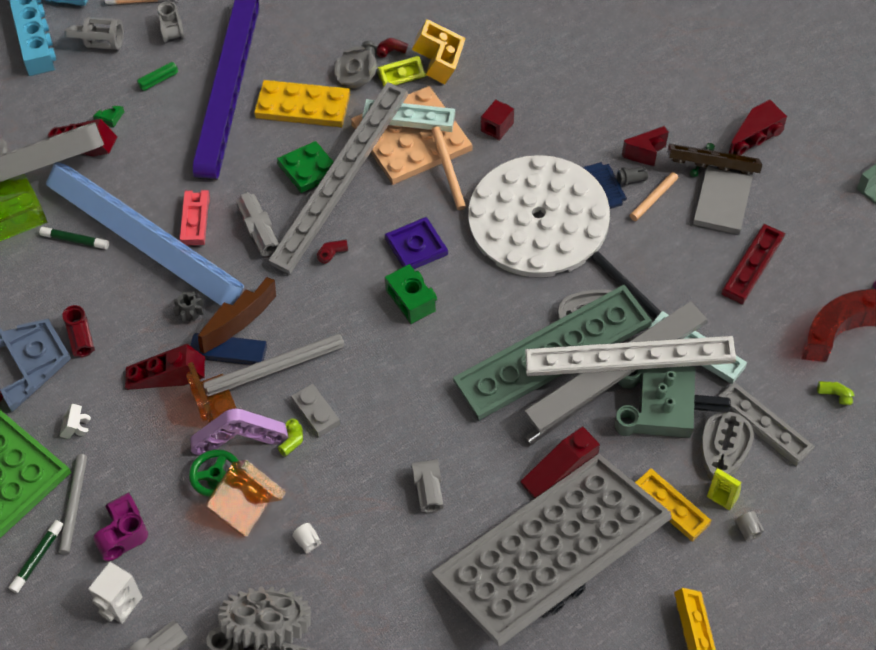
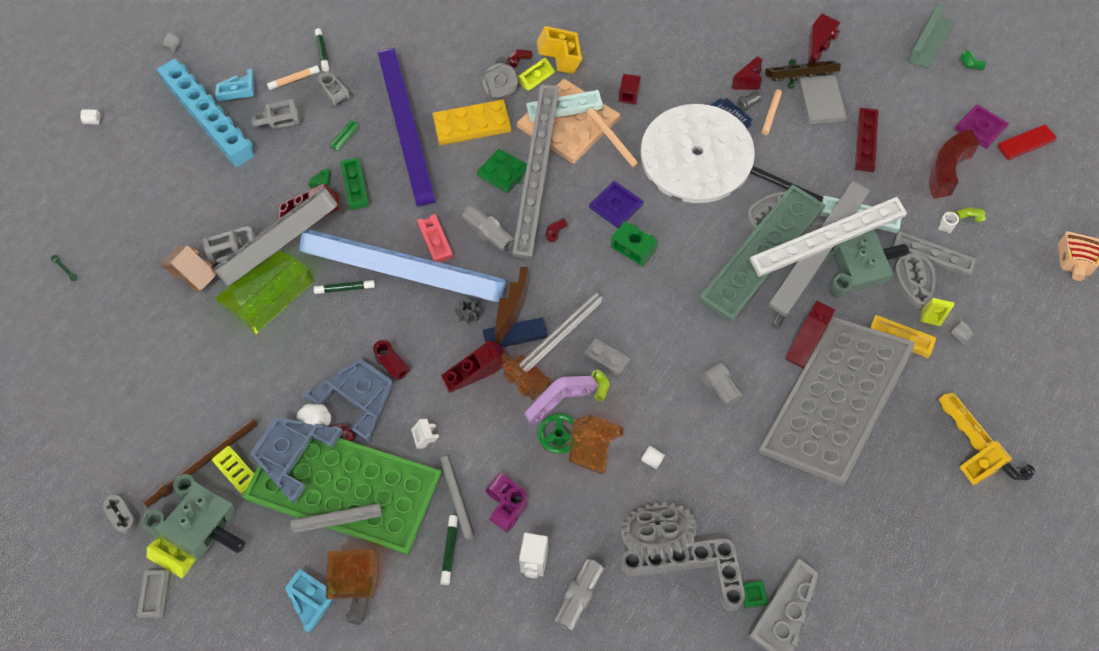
camera: 20 degrees left, 5 degrees up
none -> green plate [340,157,369,211]
none -> white hose [938,212,959,233]

